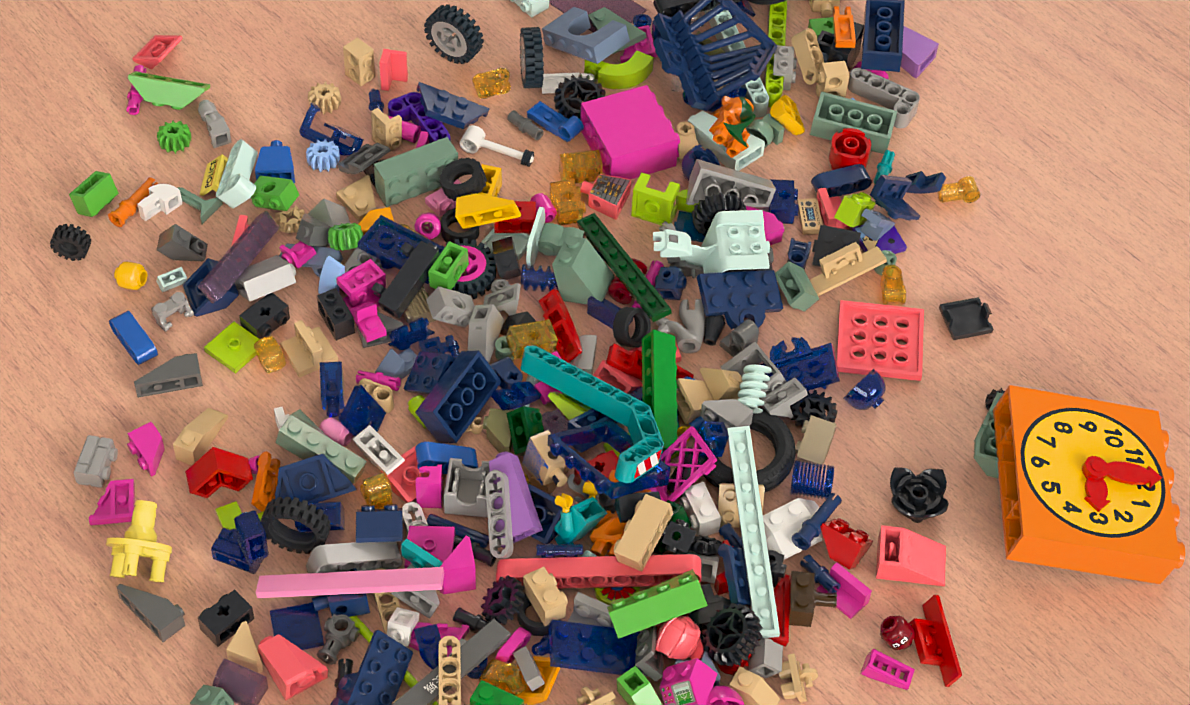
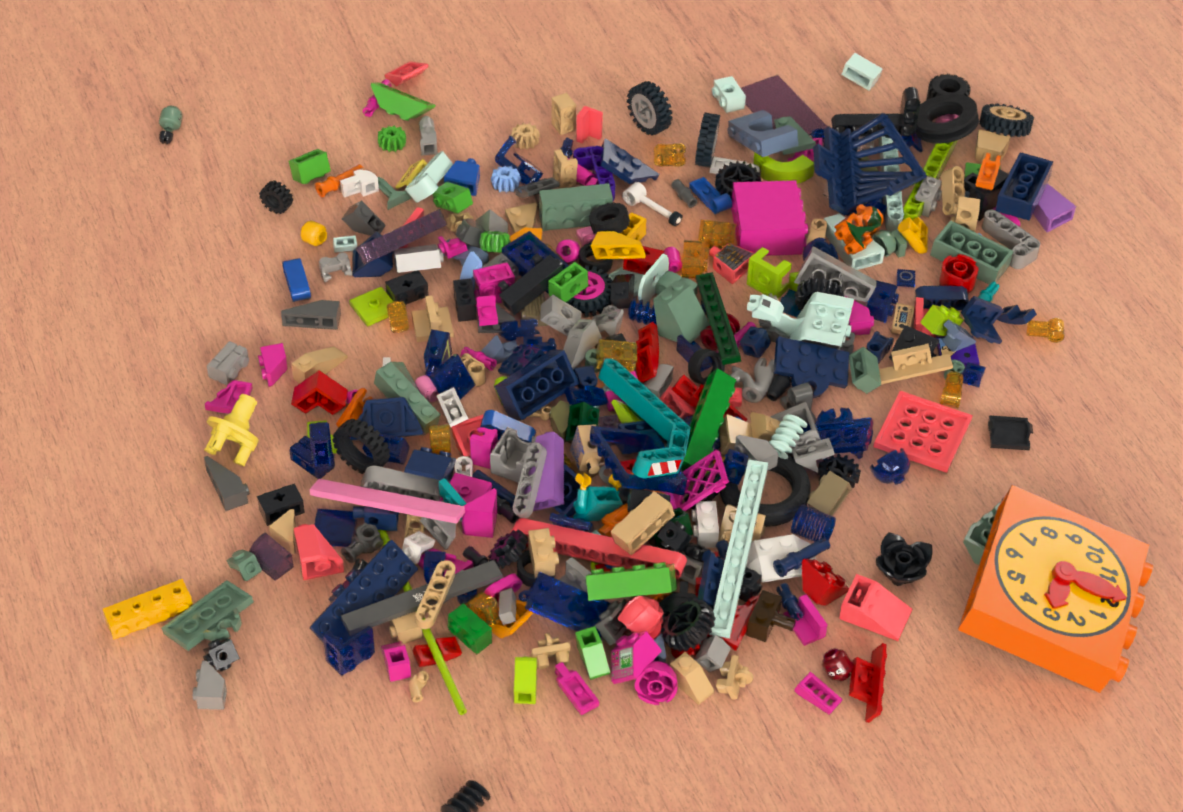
camera: 20 degrees right, 5 degrees down
none -> clear blue tile [896,269,915,287]
none -> clear blue bracket [961,362,986,388]

